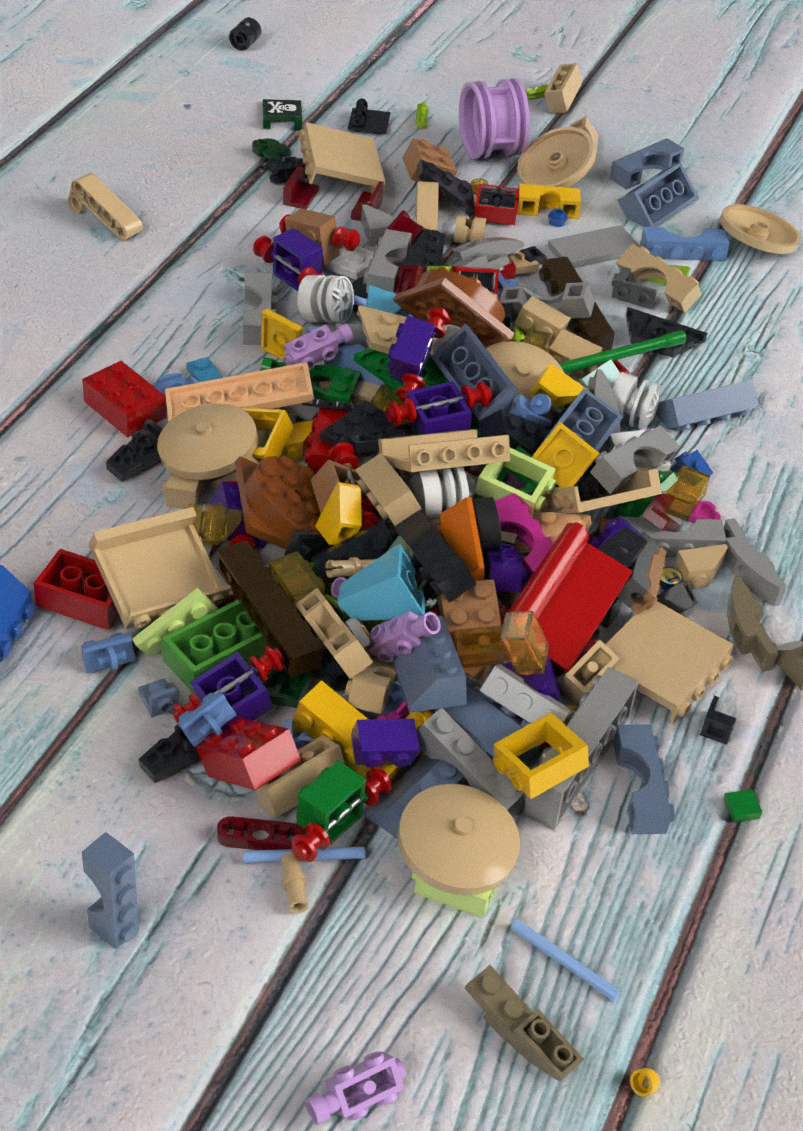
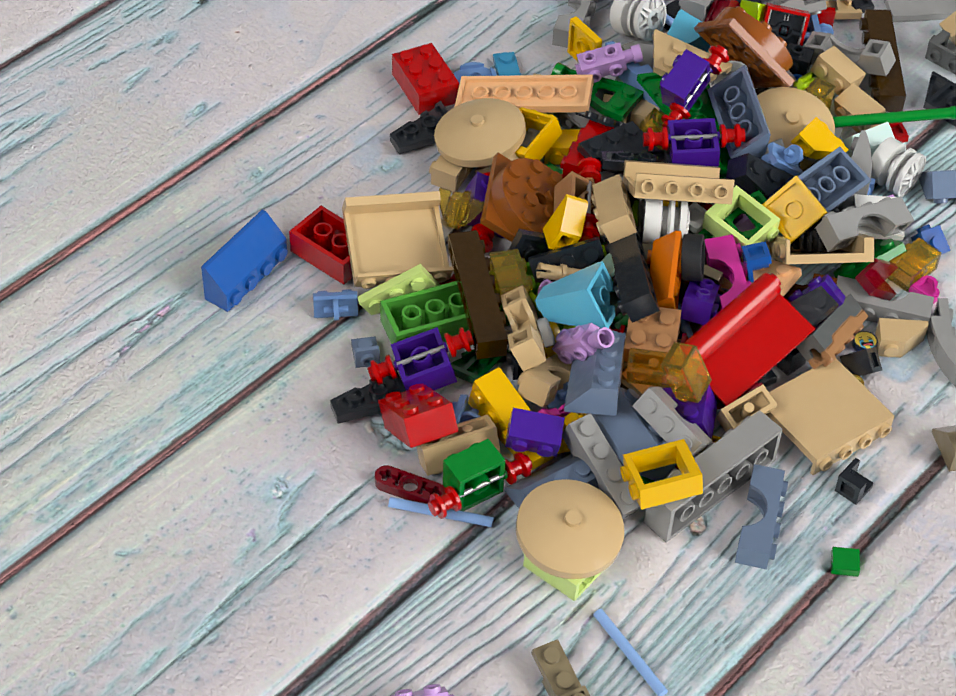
camera: 20 degrees right, 5 degrees up
sand blue arch [82,832,139,949] -> none
medium blue hips [178,691,237,747] -> none
tan pin [280,852,308,914] -> none
dark tan slope [727,576,778,672] -> none
none -> blue panel [742,241,772,282]

